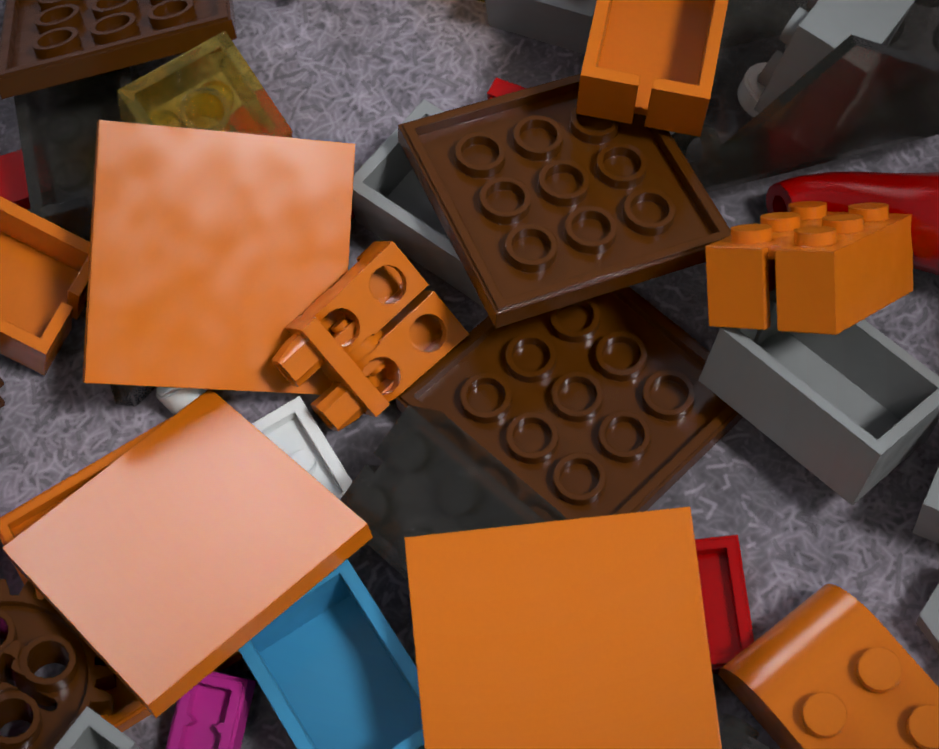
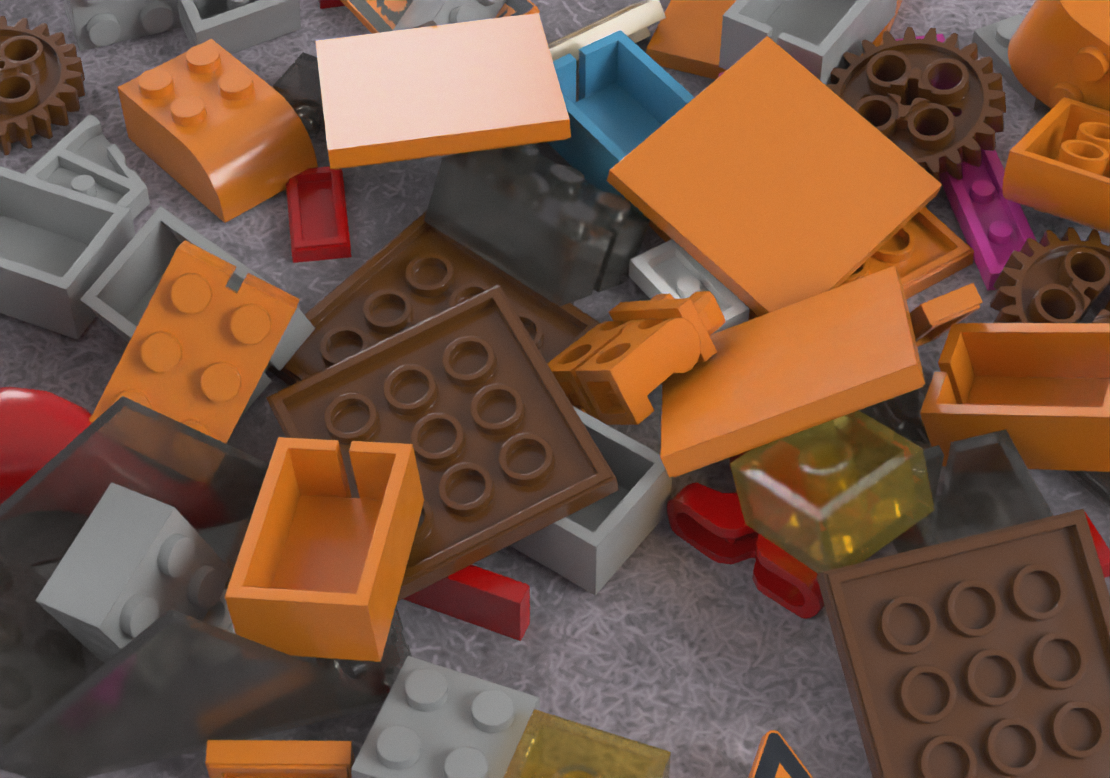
camera: 165 degrees right, 15 degrees down
none -> orange tile [909,283,983,347]

